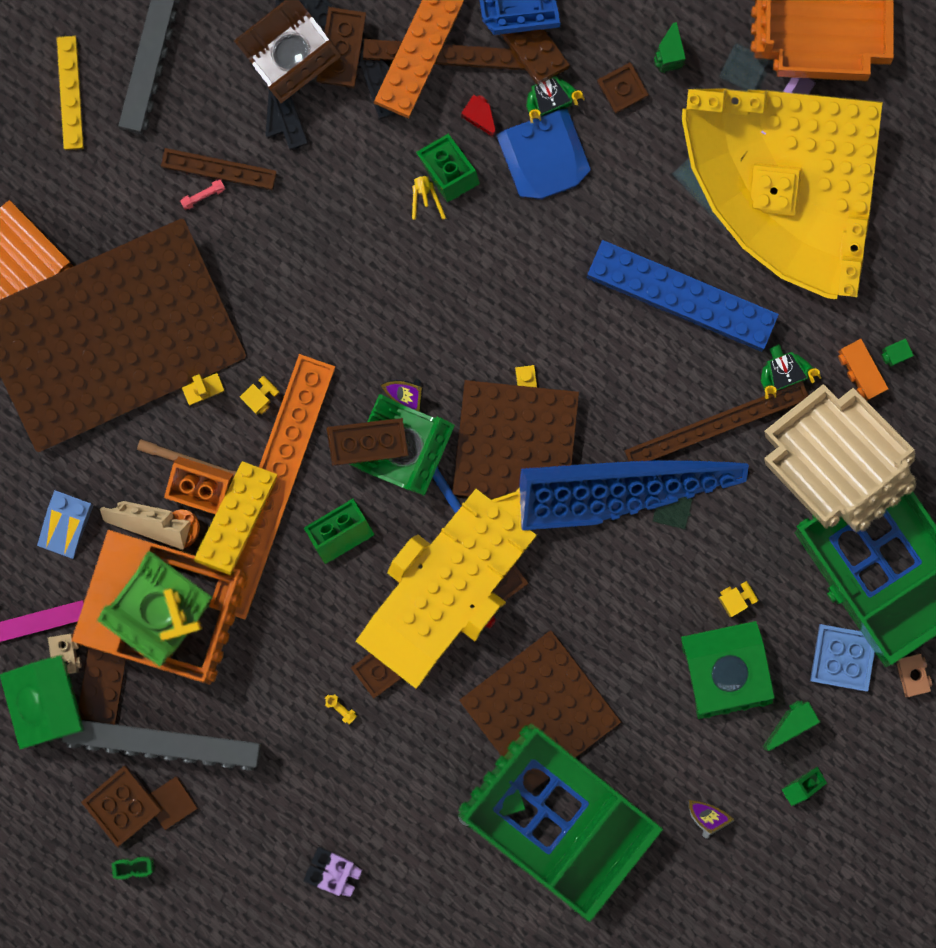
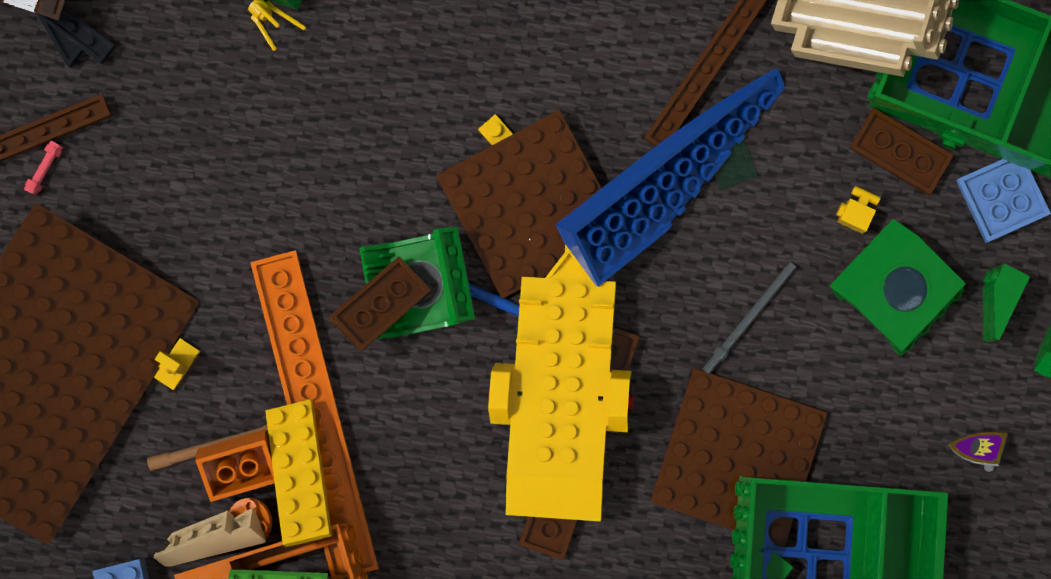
camera: 30 degrees left, 0 degrees up
yellow brick [240,376,279,415] -> none
green slope [304,499,375,564] -> none
shield [380,379,423,412] -> none
none -> dark grey bar [702,262,797,374]
none -> reddish brown plate [849,108,954,196]

